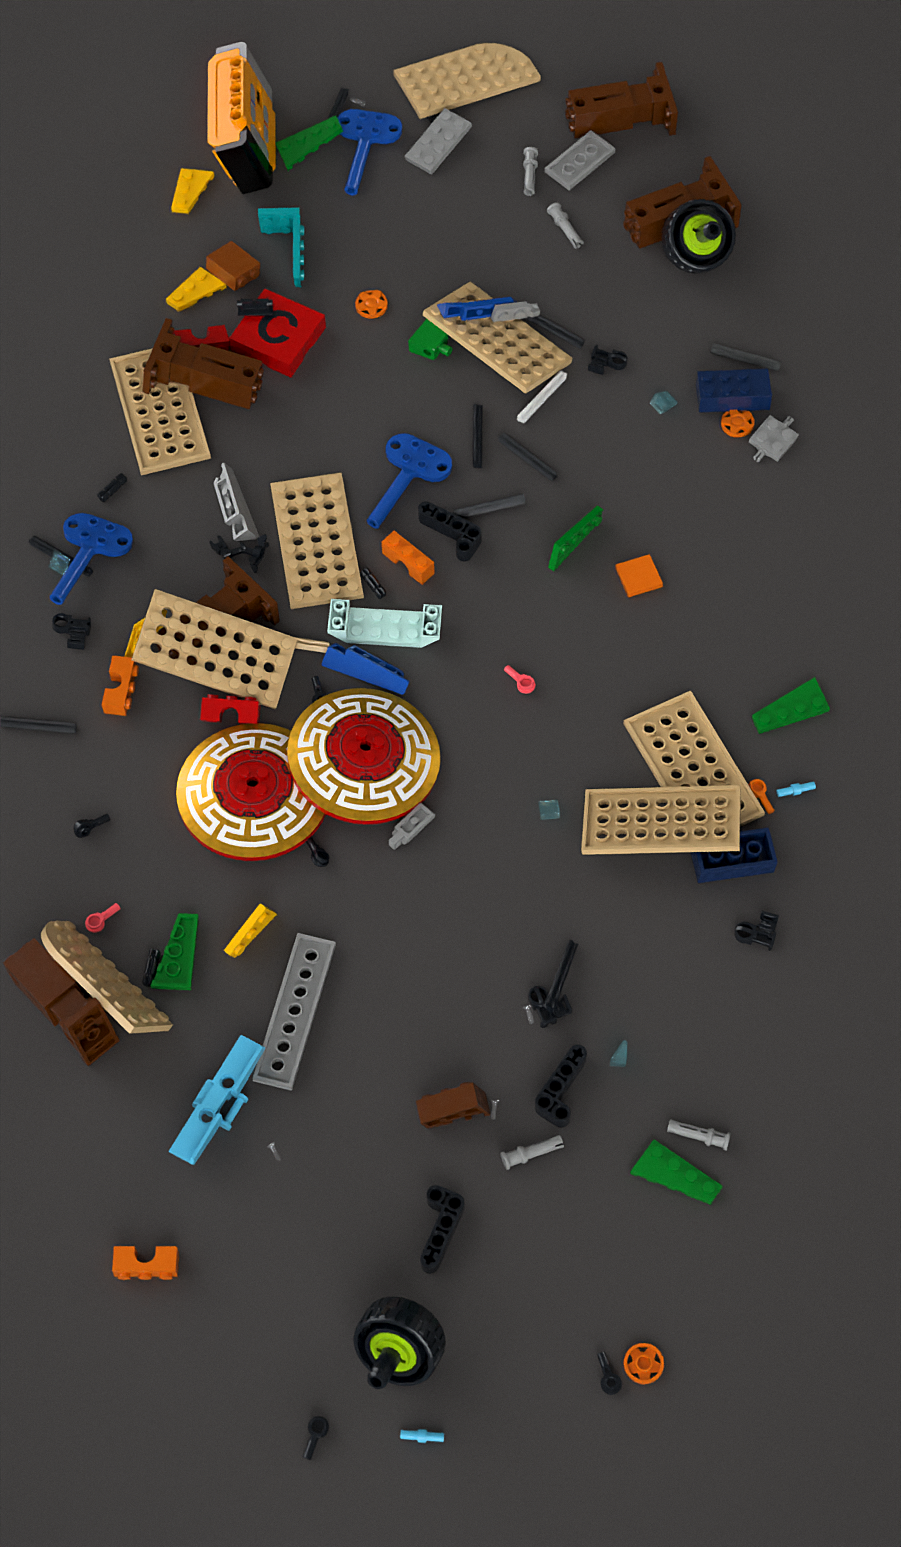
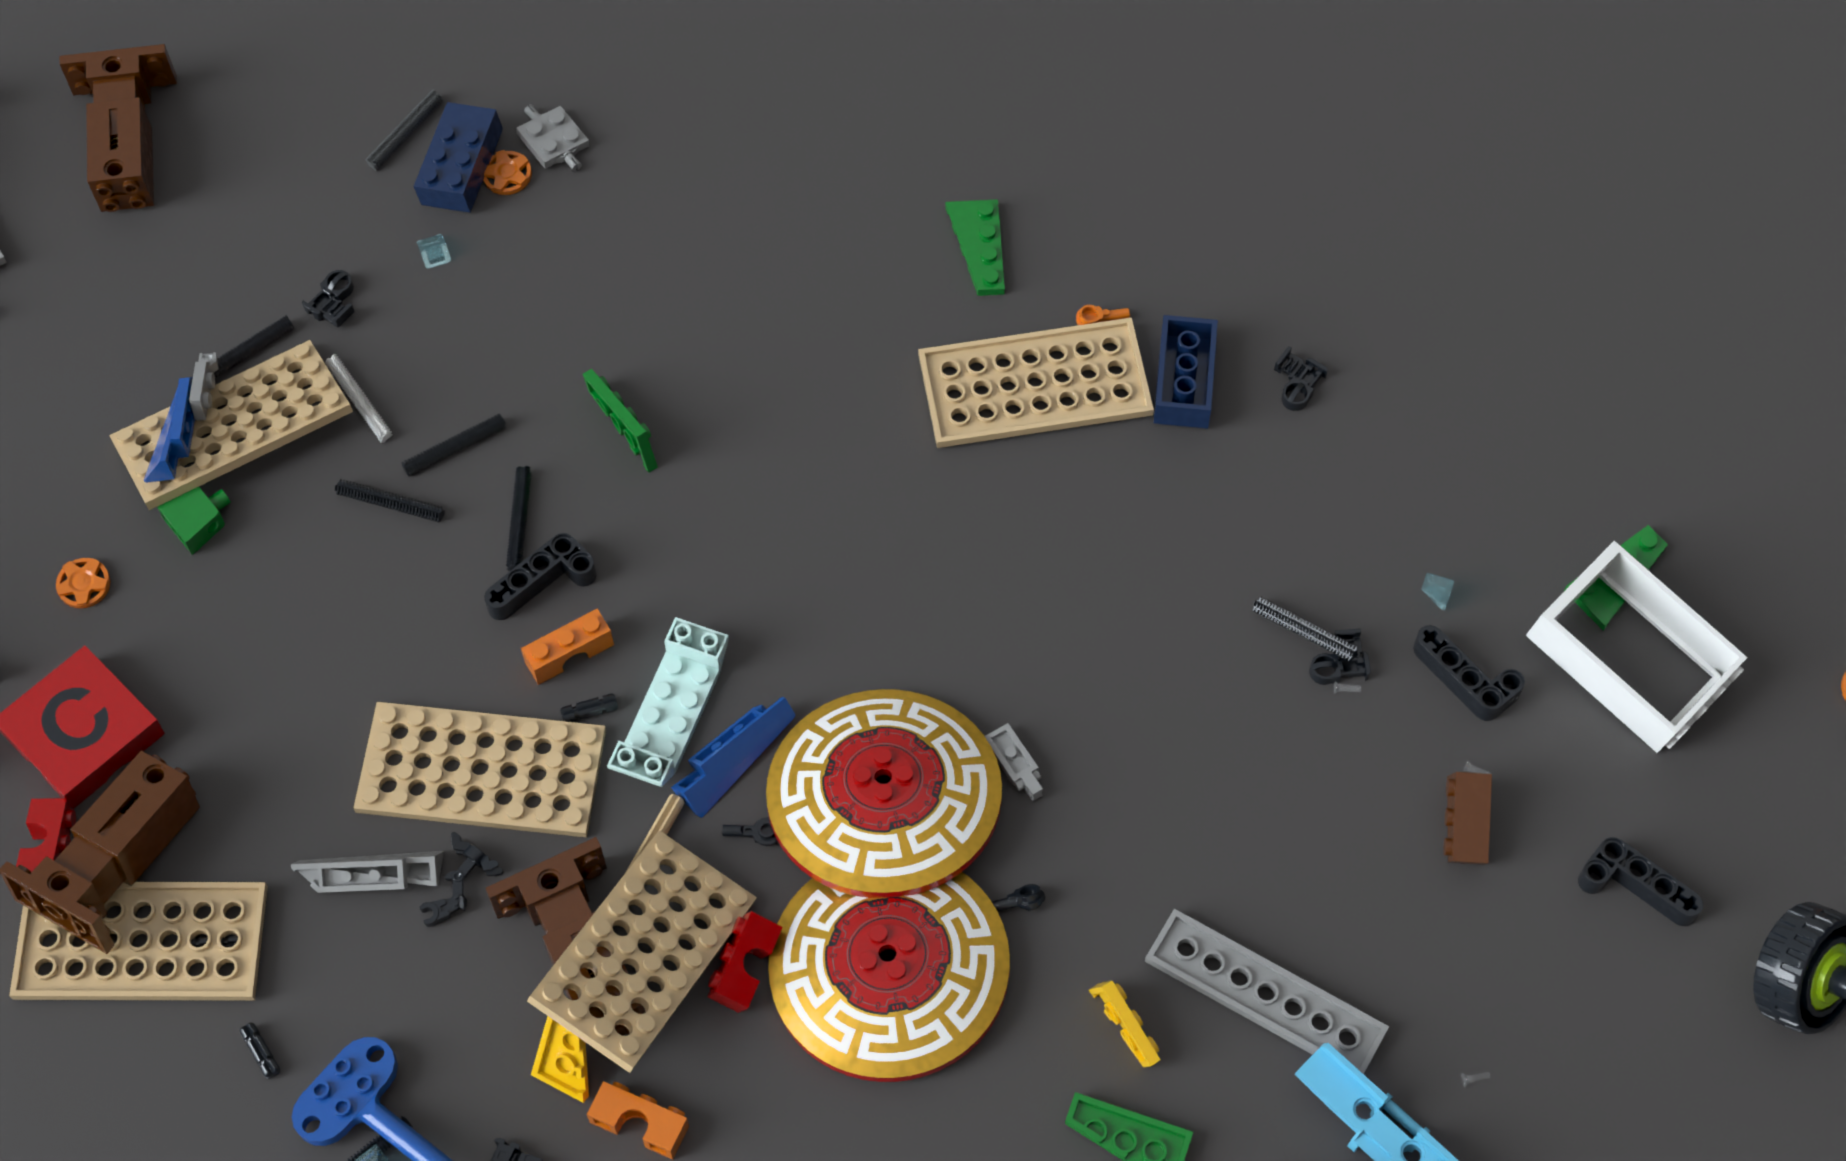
camera: 75 degrees left, 0 degrees up
black hinge [237,298,273,316] -> none
blue piece [367,434,452,529] -> none
light grey pin [500,1135,564,1170] -> none
coral plate [504,665,536,694] -> none
clear light blue slope [538,800,560,820] -> none
light grey pin [547,202,584,249] -> none
tan piece [581,785,741,855] -> none
orange tile [615,554,663,598] -> none
black wheel [661,199,736,274] -> none
light grey pin [667,1119,731,1151] -> none
medium azure bar [776,781,816,797] -> none
none -> white door [1526,541,1748,753]

